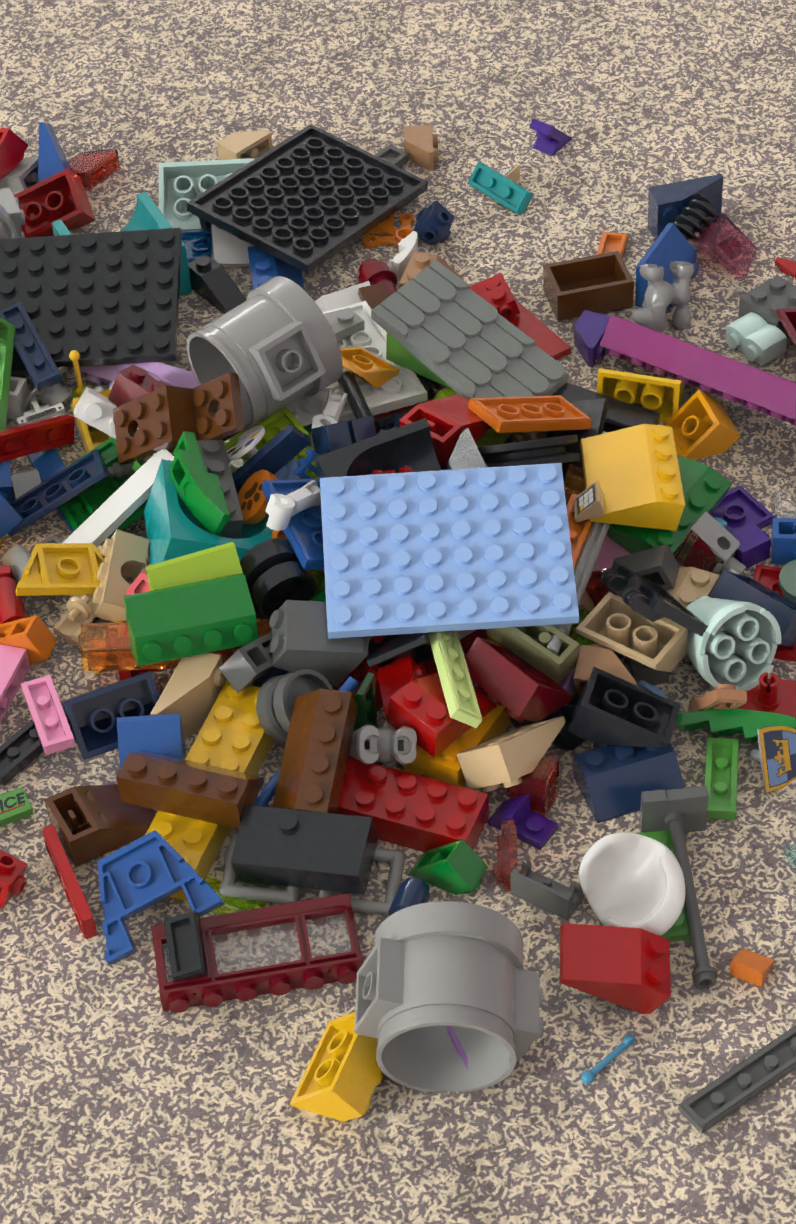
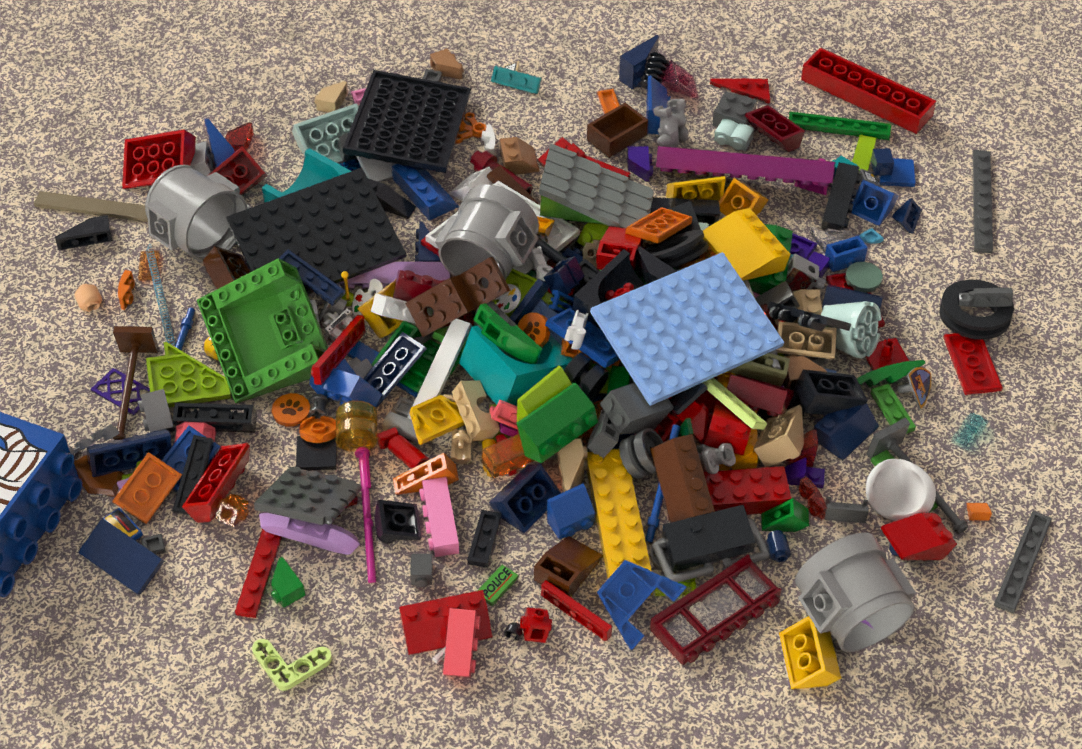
camera: 30 degrees left, 5 degrees up
bright pink plate [20,675,76,755] -> none
reddish brown slope [116,751,264,829] -> none
black tile [164,910,209,981] -> none
dark blue brick [413,200,454,245] -> none
dark purple slope [529,119,573,156] -> none
tan slope [574,481,605,522] -> none
dark azure hinge [581,1034,636,1084] -> none
nougat hinge [688,684,747,712] -> none

